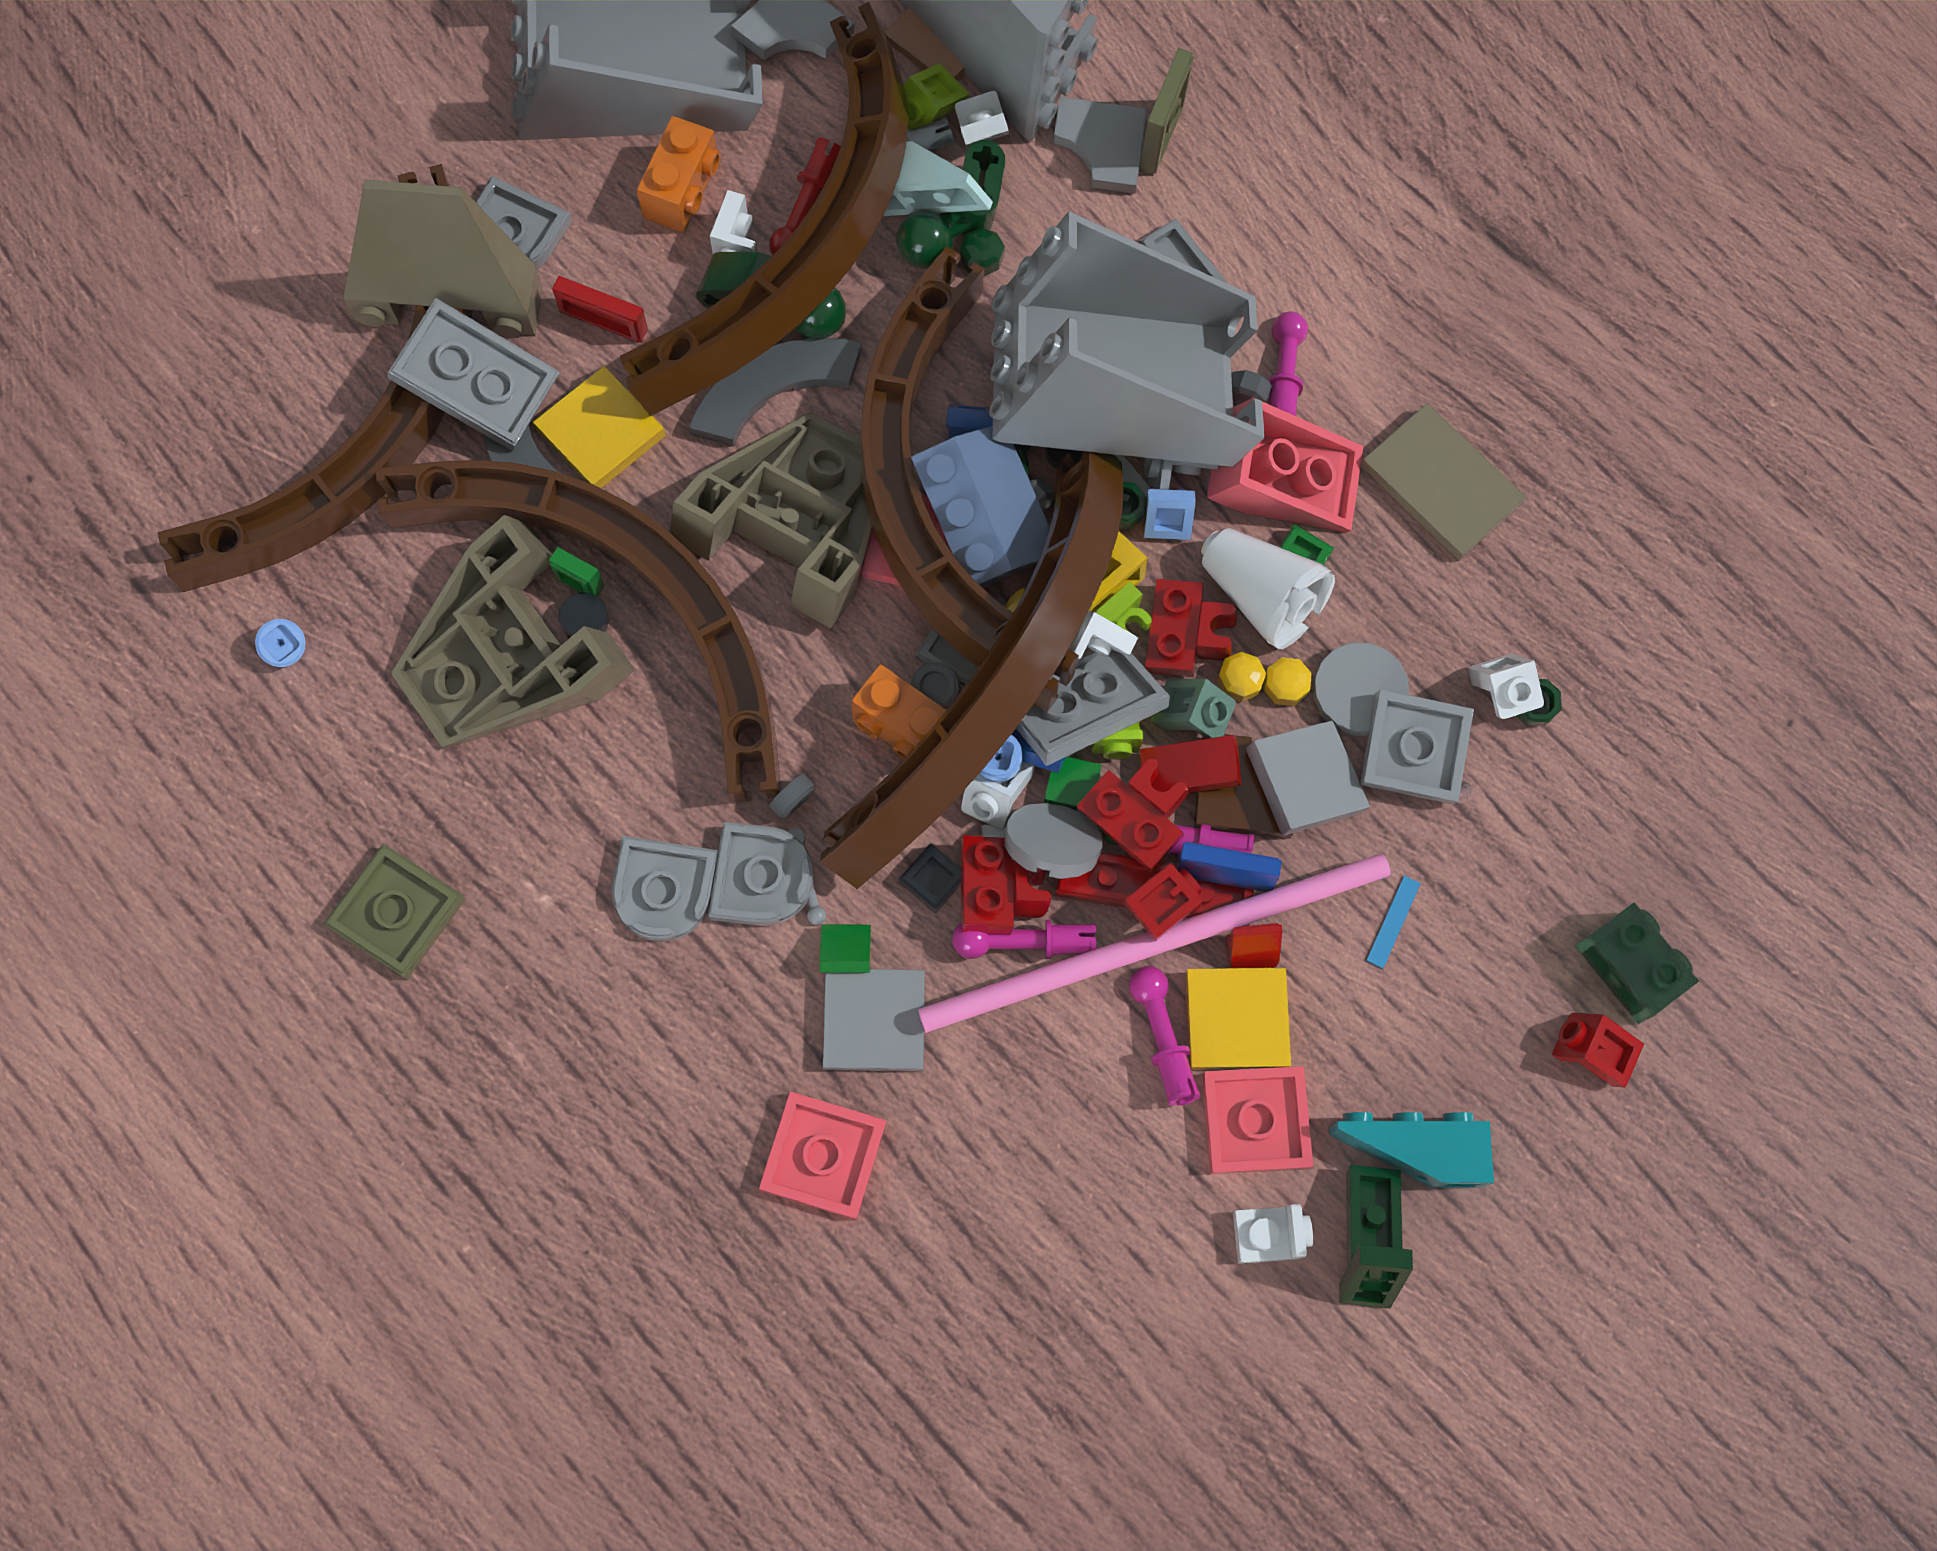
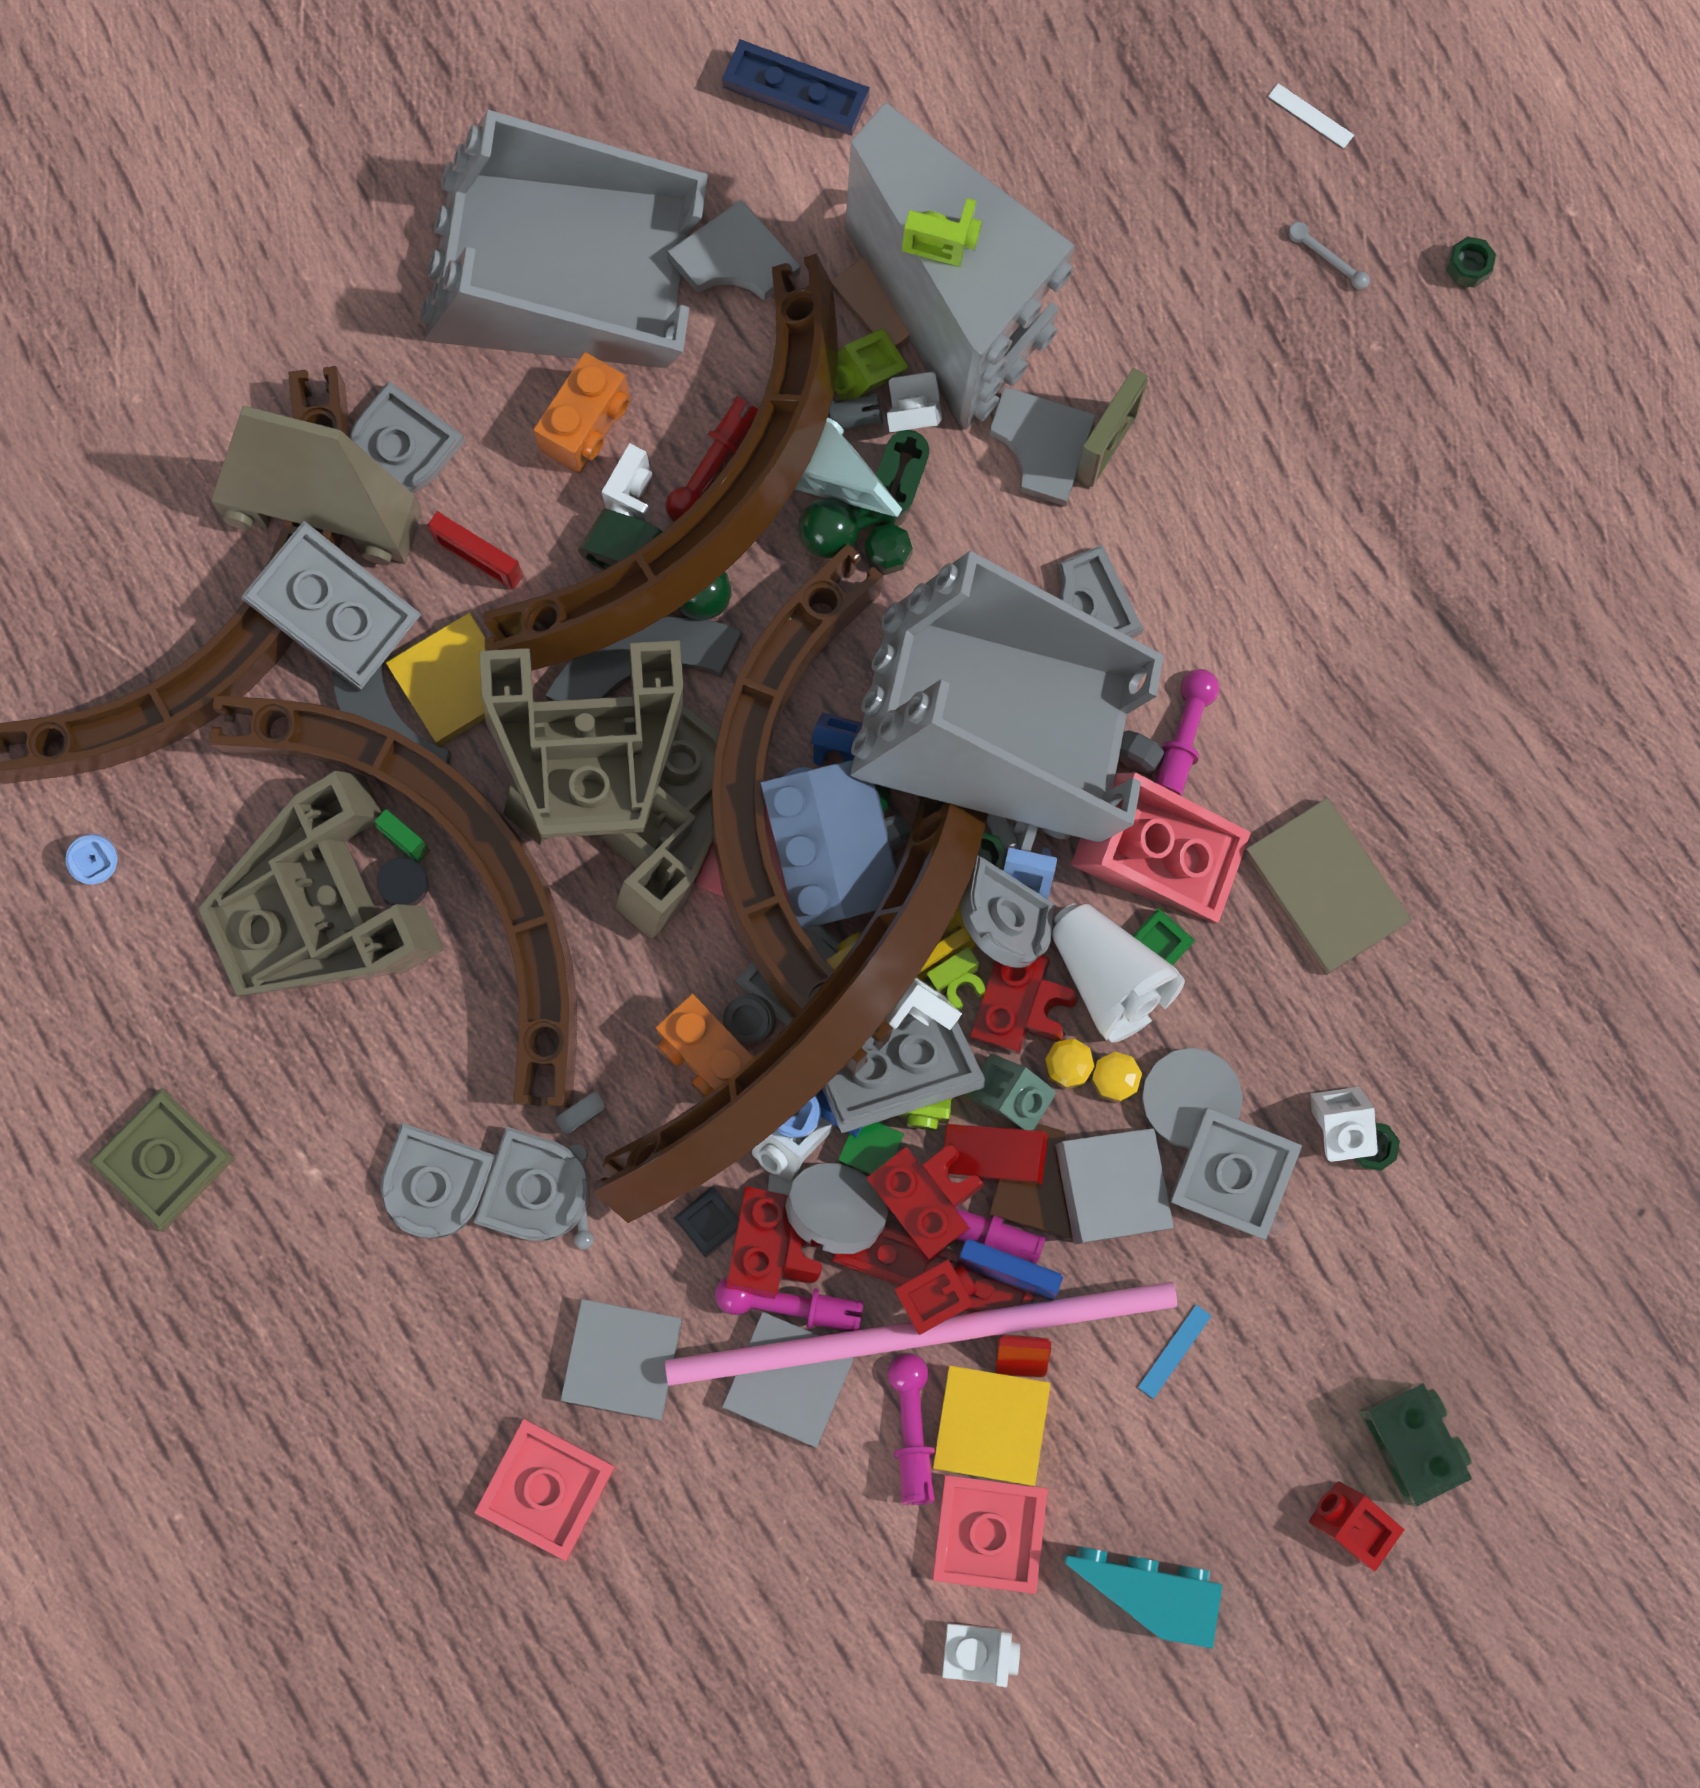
camera: 15 degrees right, 5 degrees up
green tile [820,924,871,973] -> none
dark green bracket [1339,1165,1413,1309] -> none
none -> dark tan wedge [479,640,683,838]
none -> light grey tile [722,1312,854,1448]
none -> light grey tile [960,855,1056,968]

